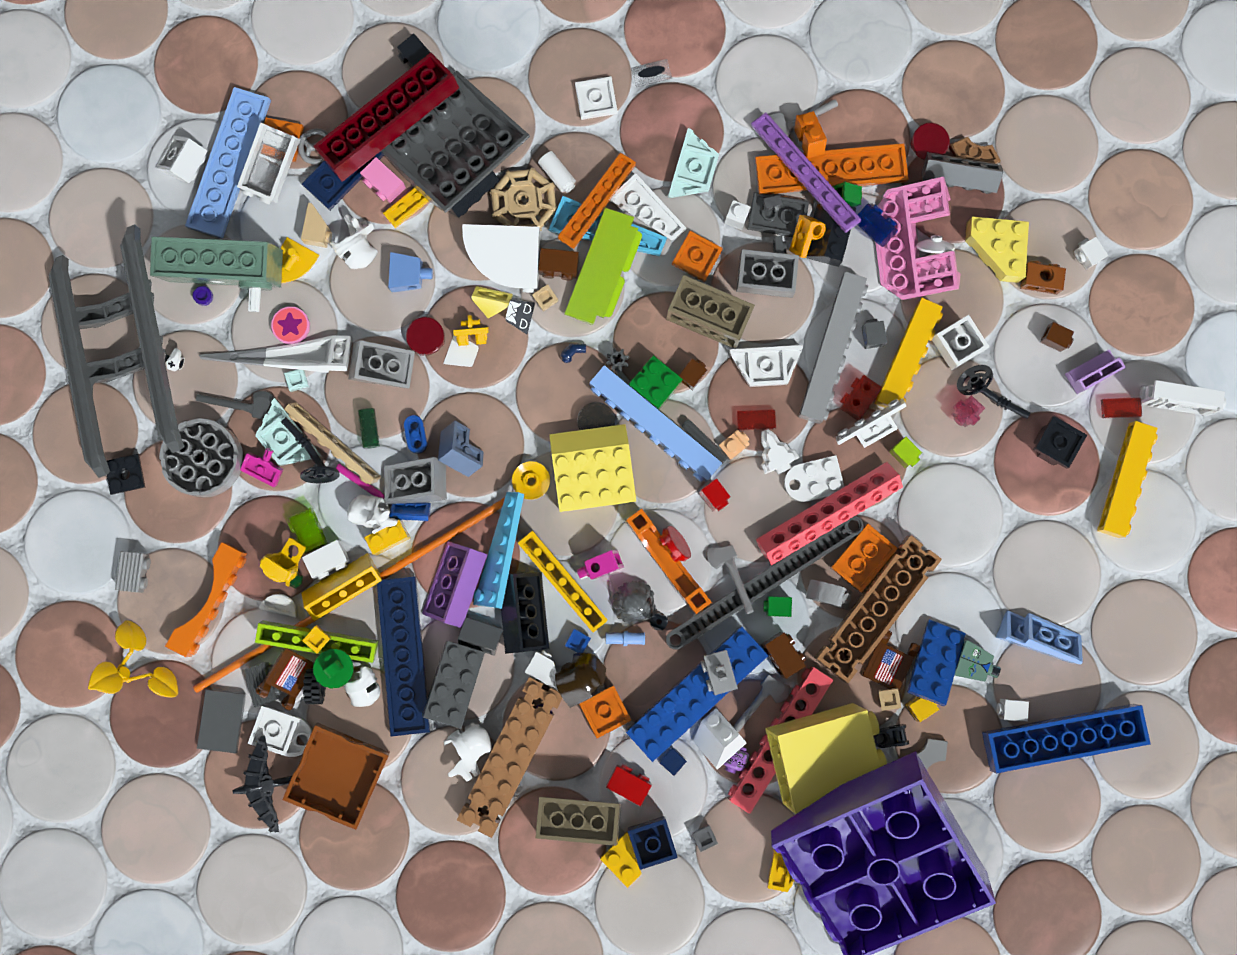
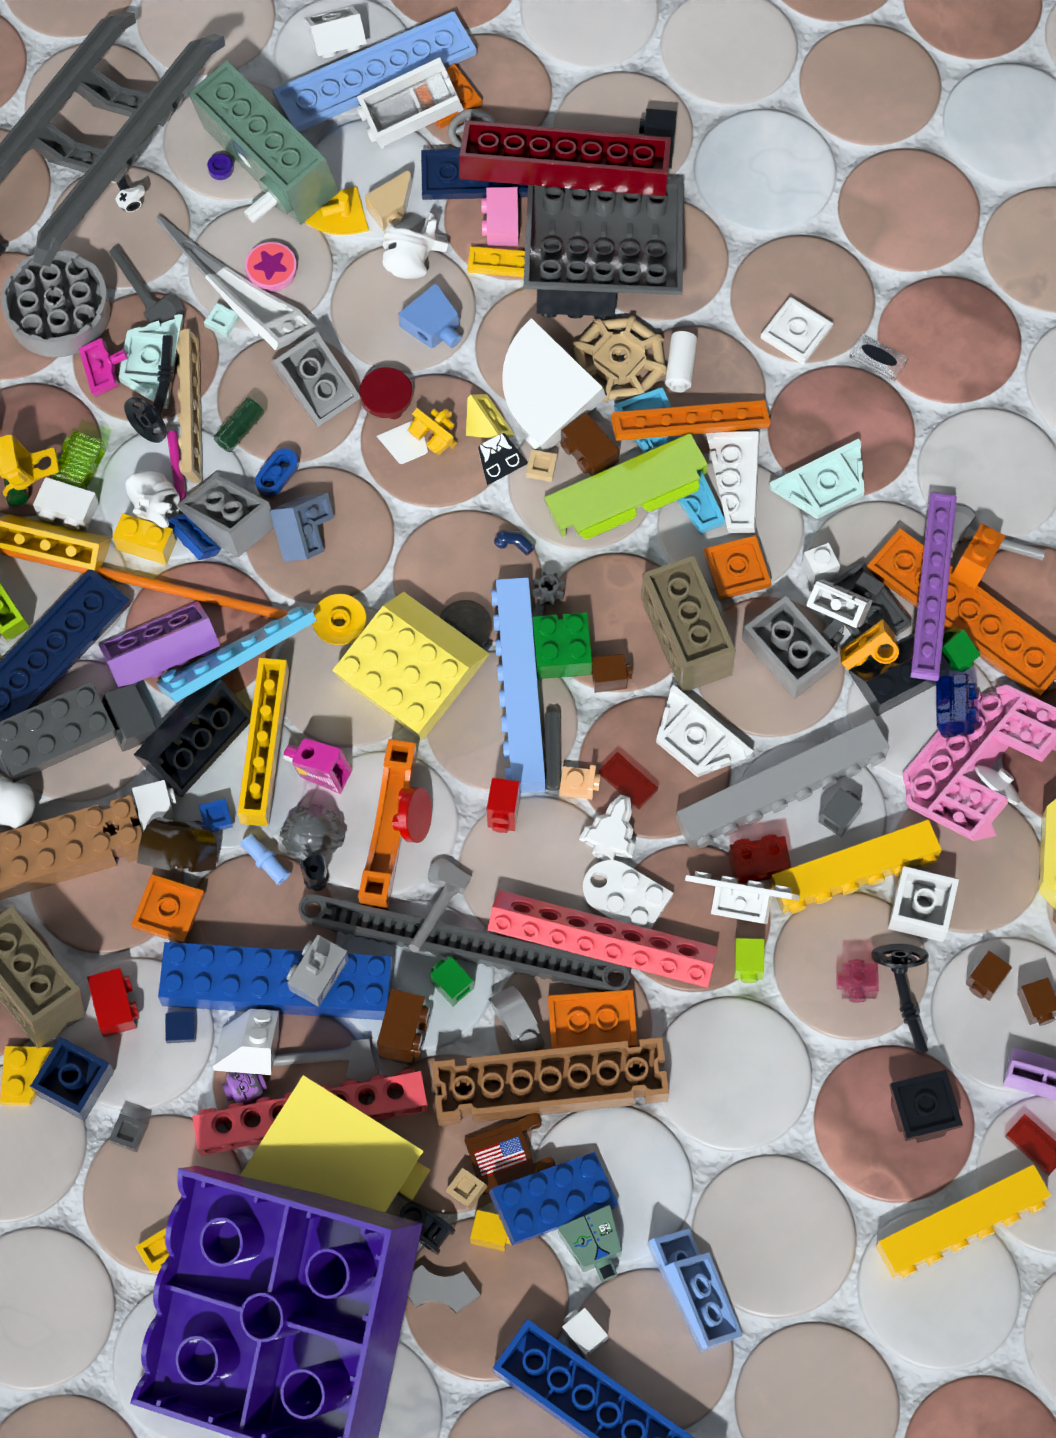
camera: 50 degrees right, 15 degrees down
none -> white brick [807,579,872,628]
none -> reddish brown brick [966,951,1012,1001]

